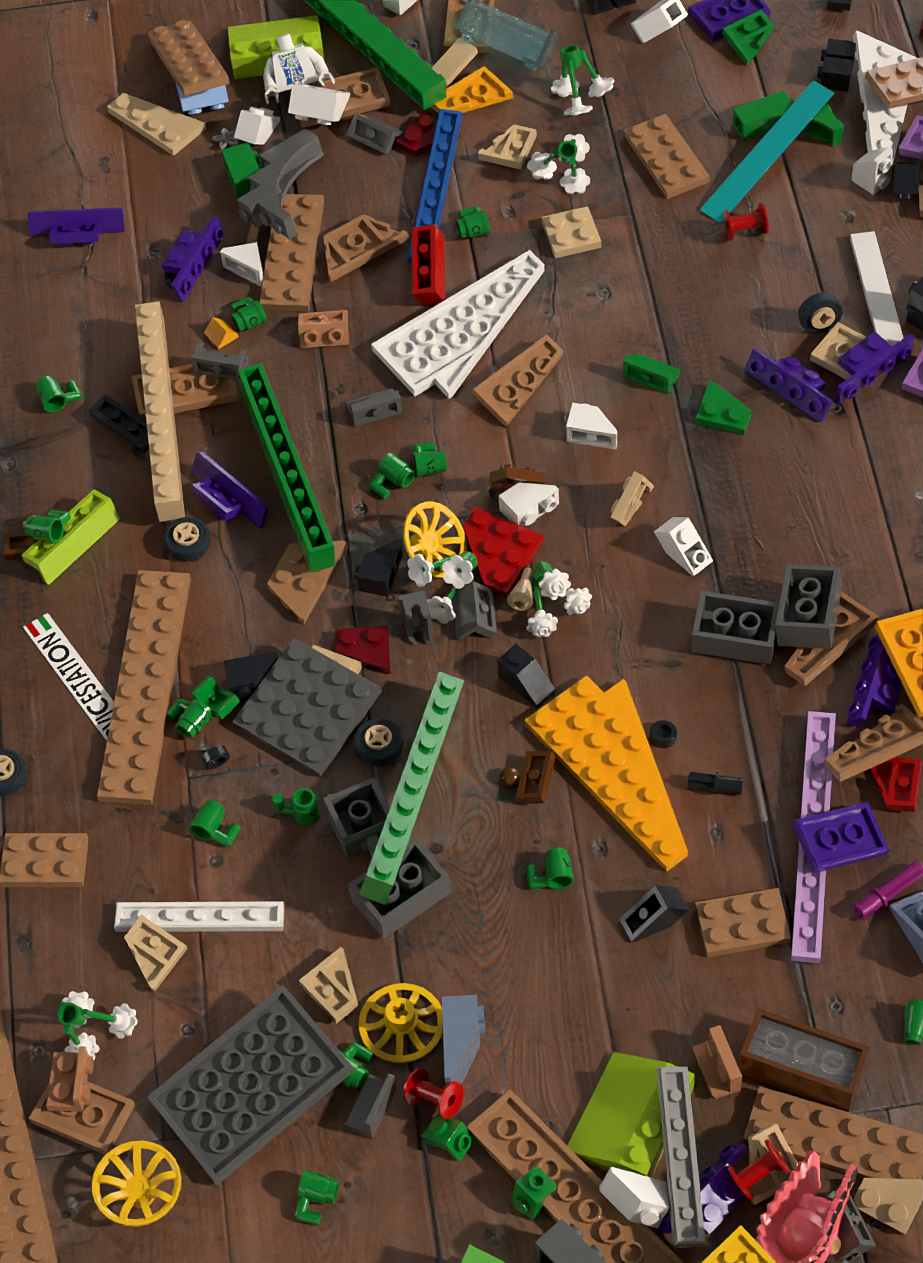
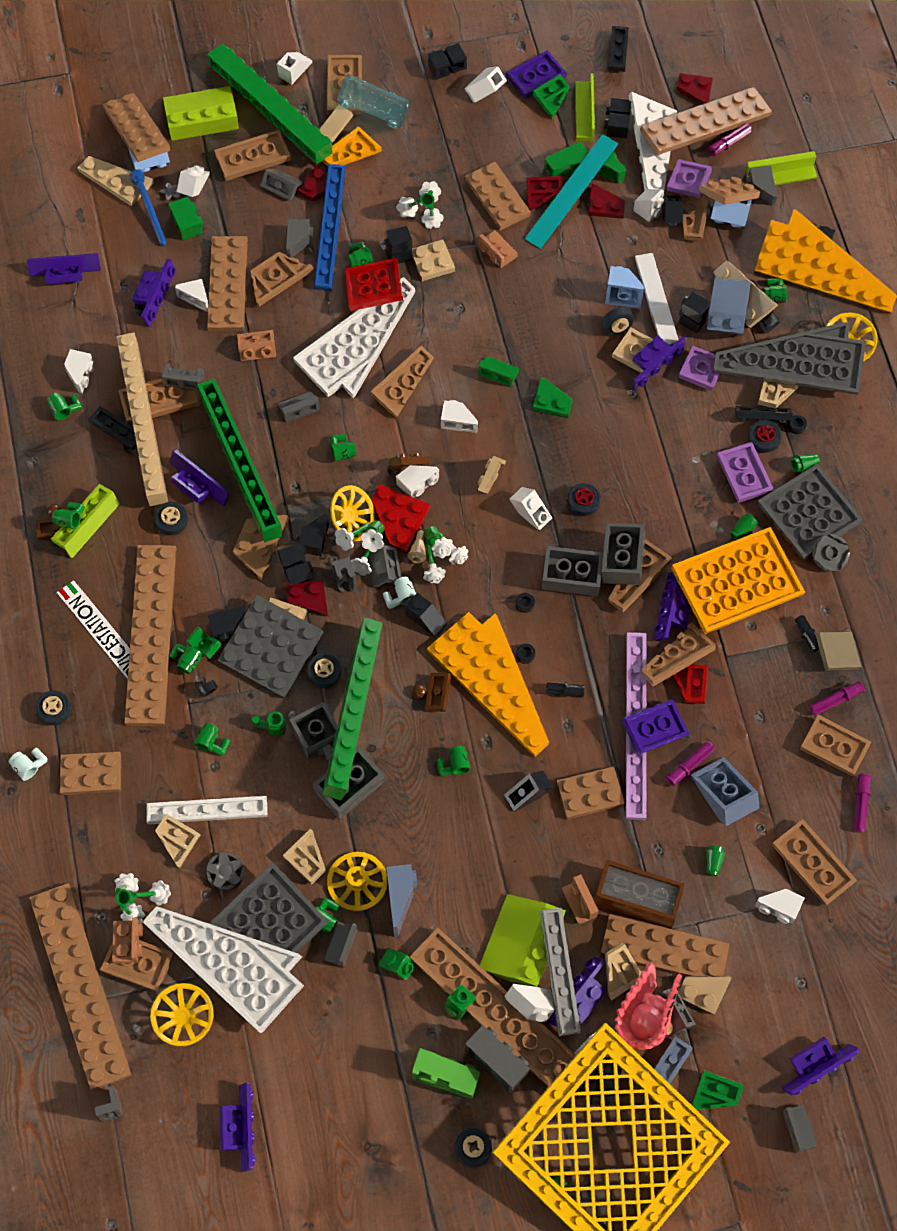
camera: 10 degrees left, 10 degrees up
light orange slope [204,317,239,349] -> none
green piece [231,297,267,332] -> none
dark grey arch [237,129,324,240] -> none
white torso [263,33,335,104] -> none
white slope [288,84,350,125] -> none
green piece [294,1169,340,1226] -> none
green piece [369,453,415,499] -> none
red piece [403,1068,464,1119] -> none
red brick [412,224,445,306] -> none
tan wing [478,124,537,170] -> none
plant [551,45,614,115] -> none
red piece [723,203,769,241] -> none
red piece [728,1139,790,1200] -> none
dark purple bracket [744,348,833,422] -> none
none -> white slope [64,349,95,394]
none -> blue piece [129,169,166,246]
none -> white wing [143,906,304,1033]
none -> dark grey wheel [206,852,245,890]
none -> black piece [276,540,313,586]
none -> dark grey slope [286,219,313,257]
none -> red plate [345,258,403,311]
none -> light aqua piece [383,577,416,609]
none -> black piece [384,226,413,264]
none -> nougat bracket [478,230,518,268]
none -> black tile [516,593,535,613]
none -> dark red wing [526,176,562,211]
none -> black wheel [567,483,601,516]
none -> lime panel [575,73,595,142]
none -> dark red wing [589,184,625,219]
none -> light blue slope [605,266,644,309]

